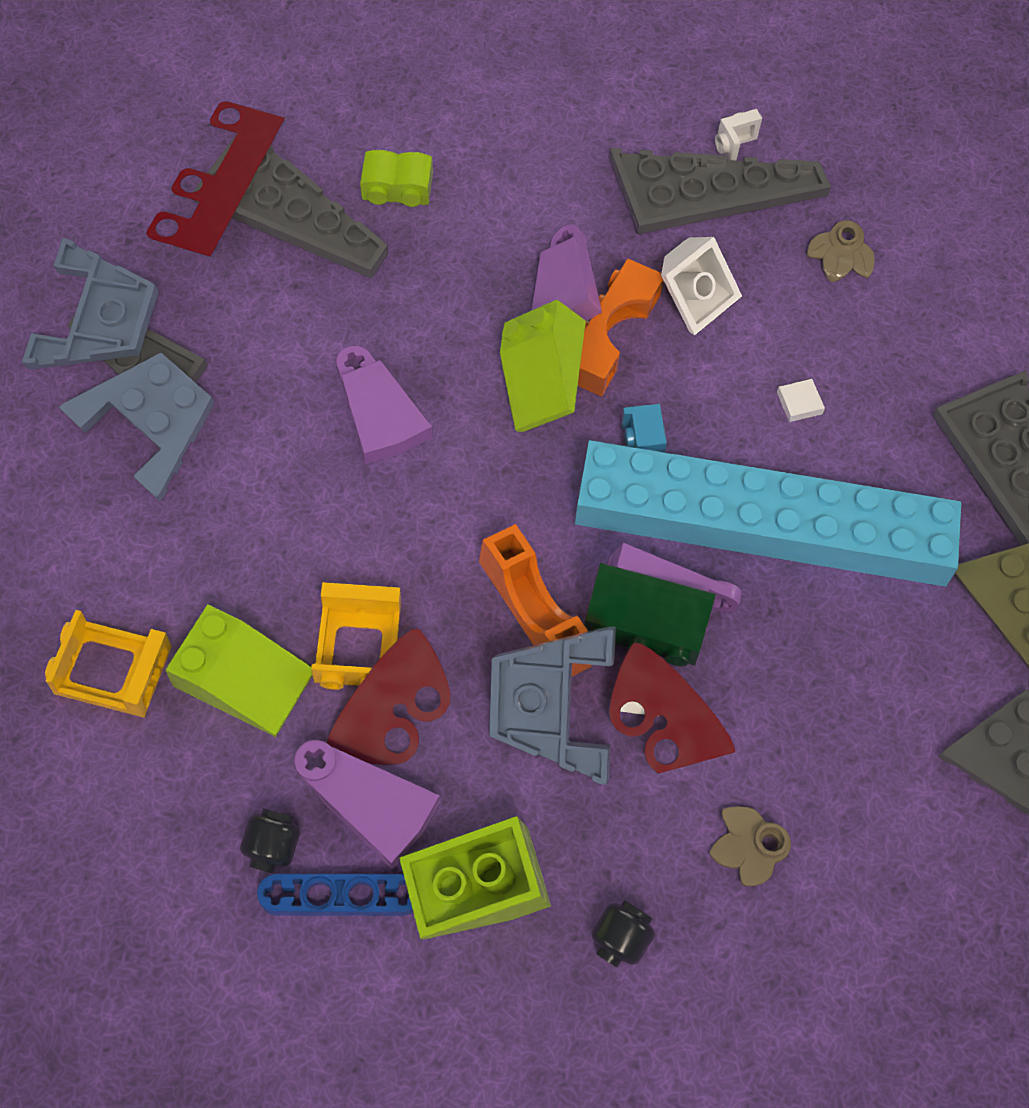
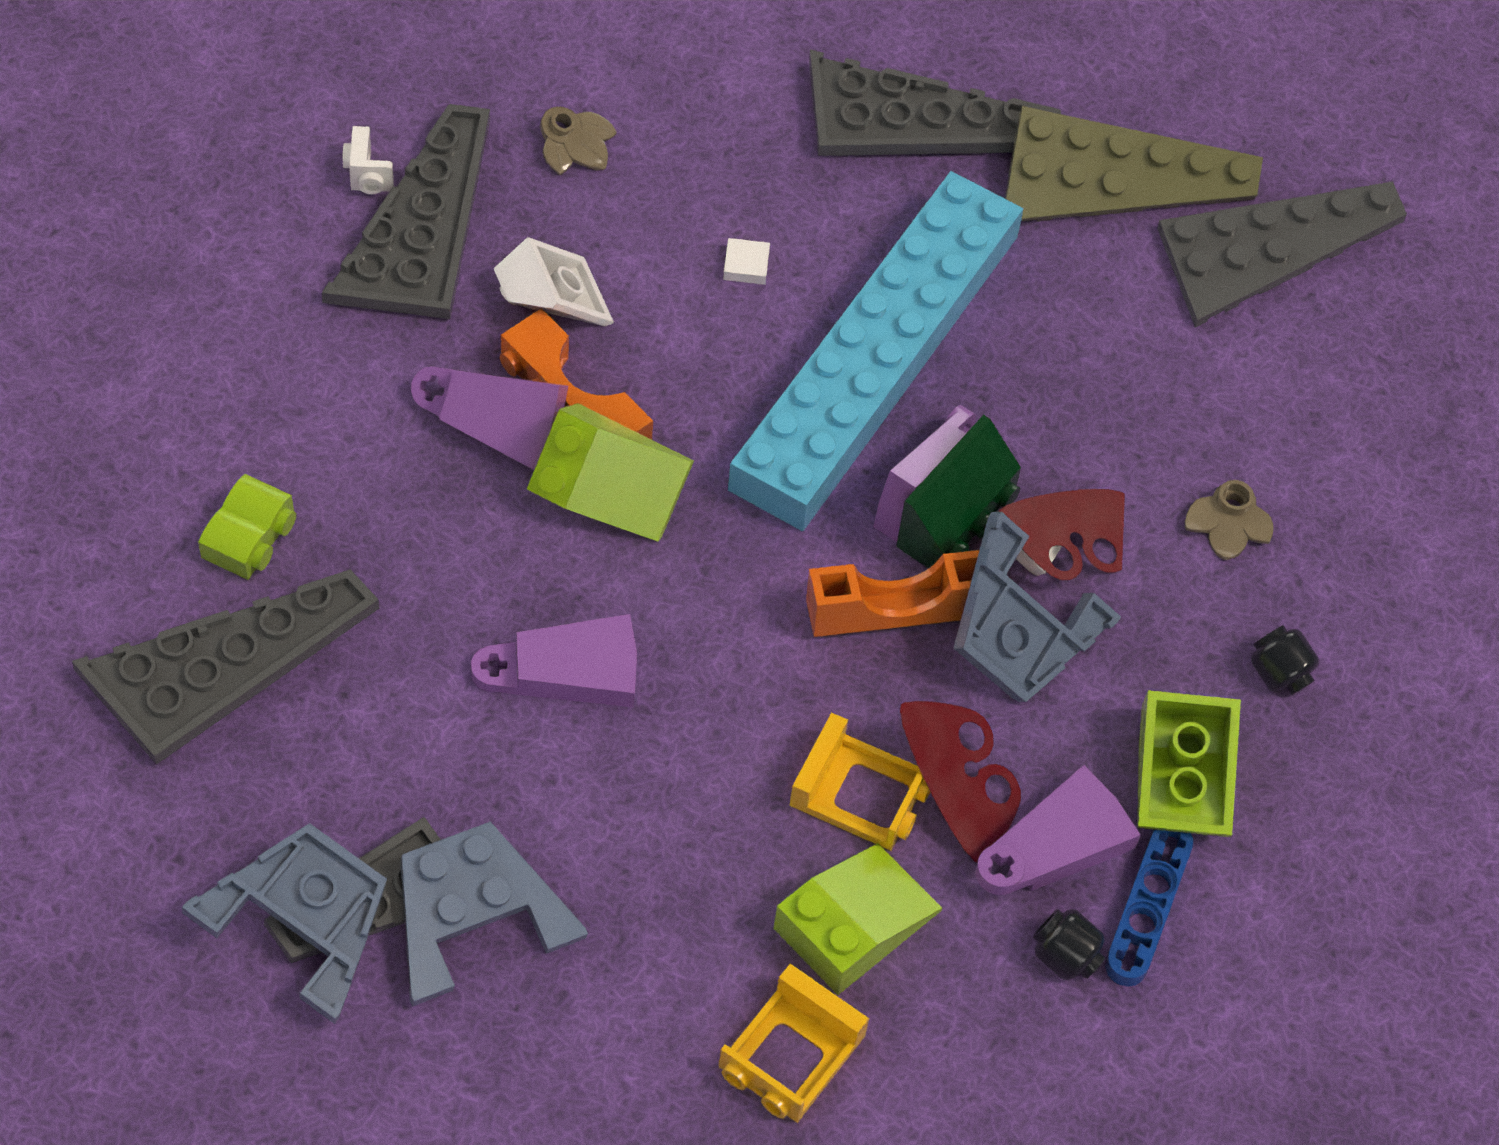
camera: 70 degrees left, 5 degrees down
dark red piece [146,101,285,257] -> none
dark azure brick [621,404,667,453] -> none

